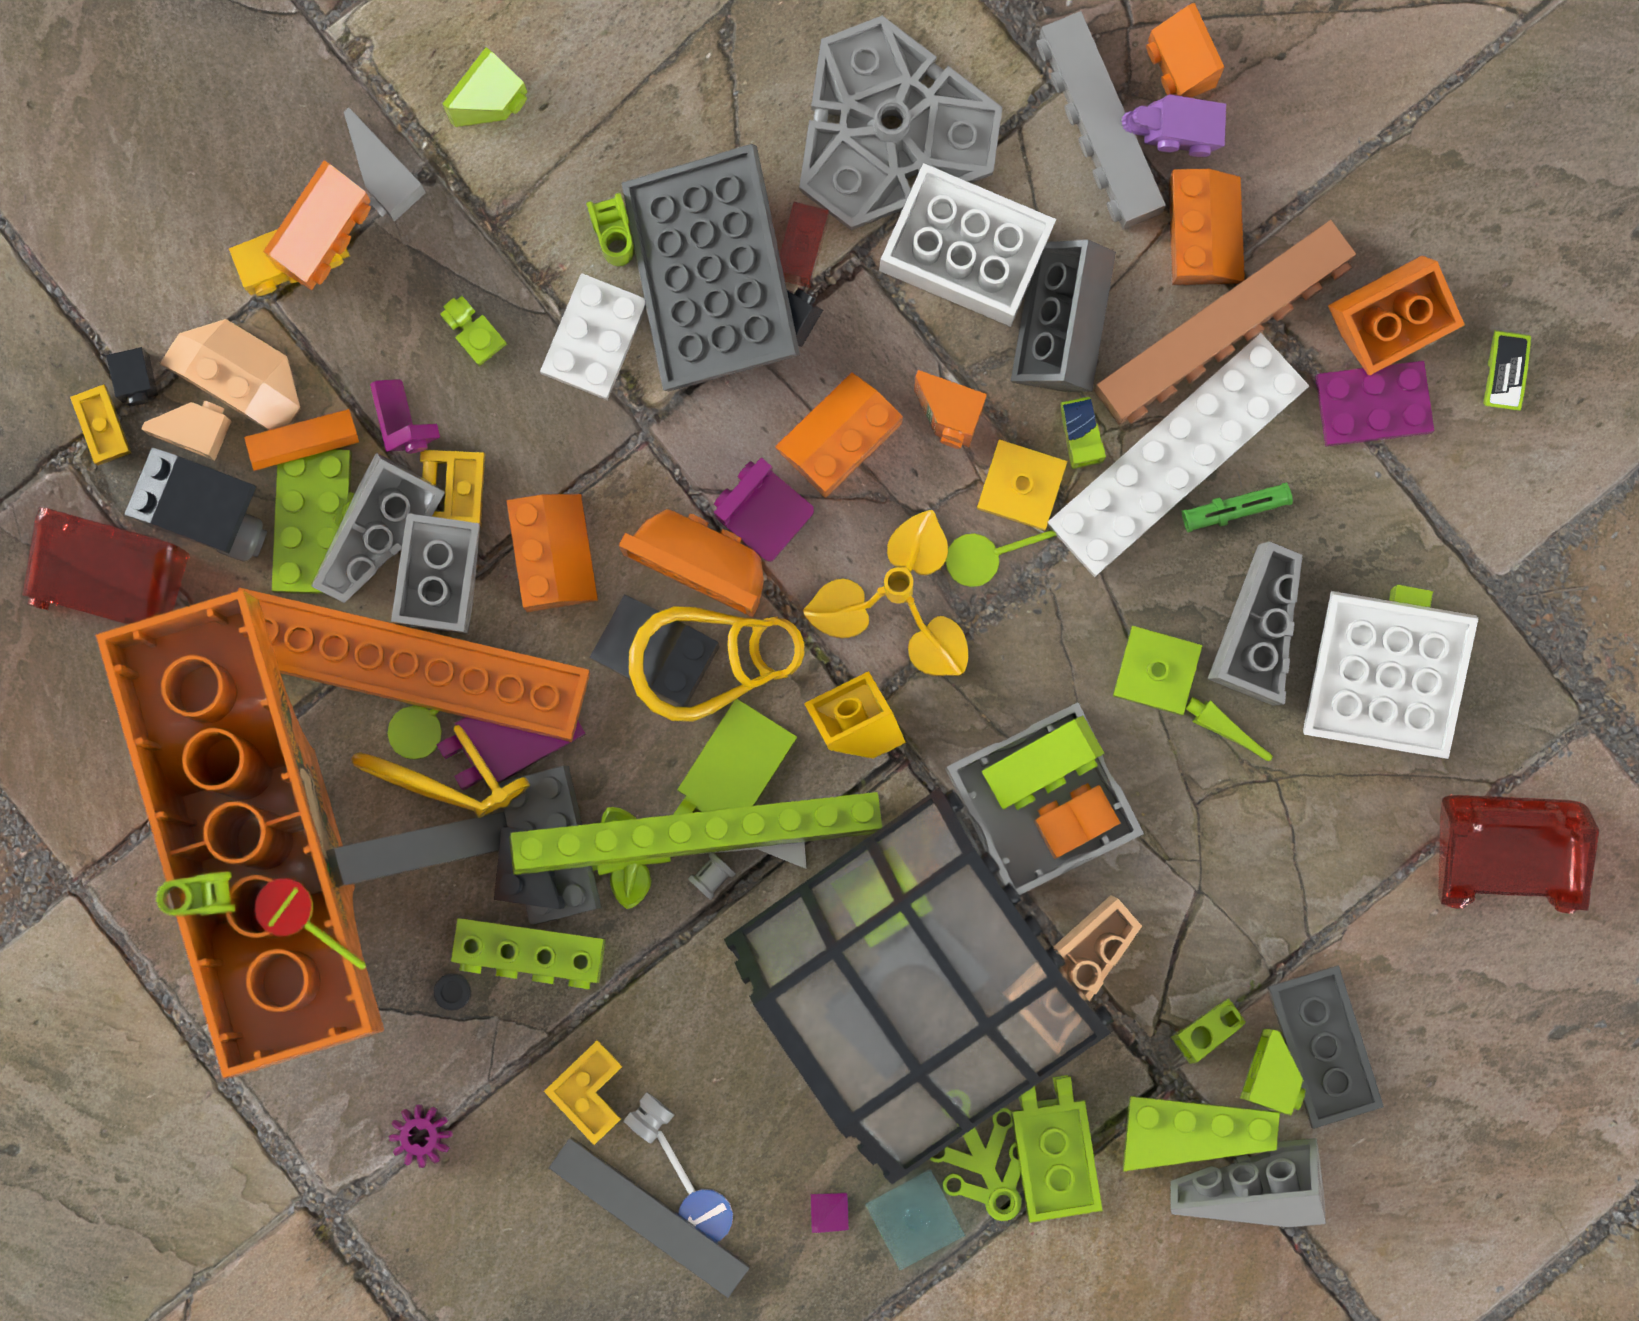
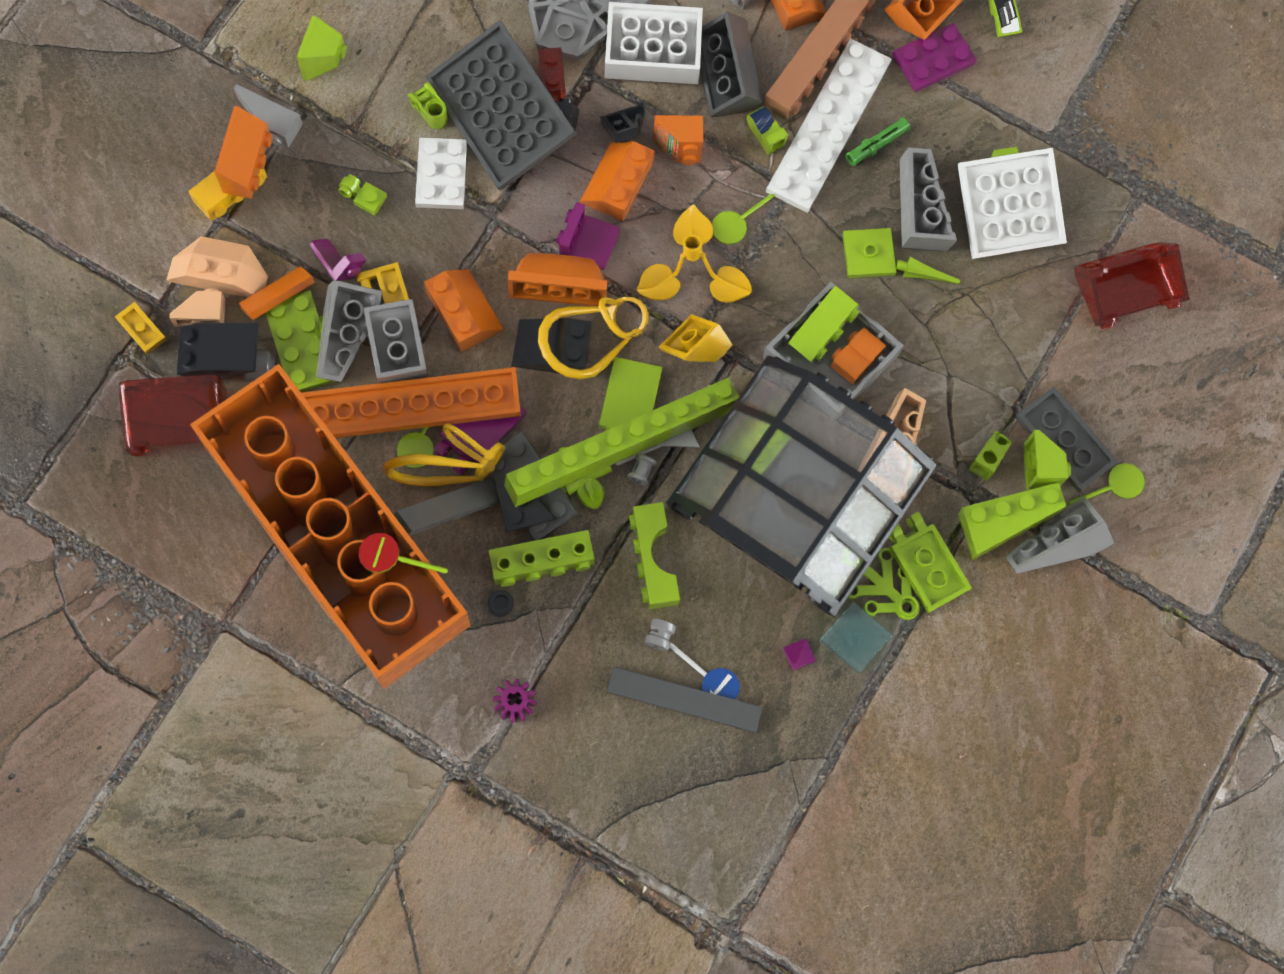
camera: 30 degrees left, 10 degrees down
black brick [106,347,158,406] -> none
lime piece [156,872,235,916] -> none
yellow plate [544,1040,623,1145] -> none
yellow plate [977,439,1068,531] -> none
none -> black wing [600,104,645,143]
none -> lime arch [629,502,680,610]
none -> lime piece [1068,463,1145,505]

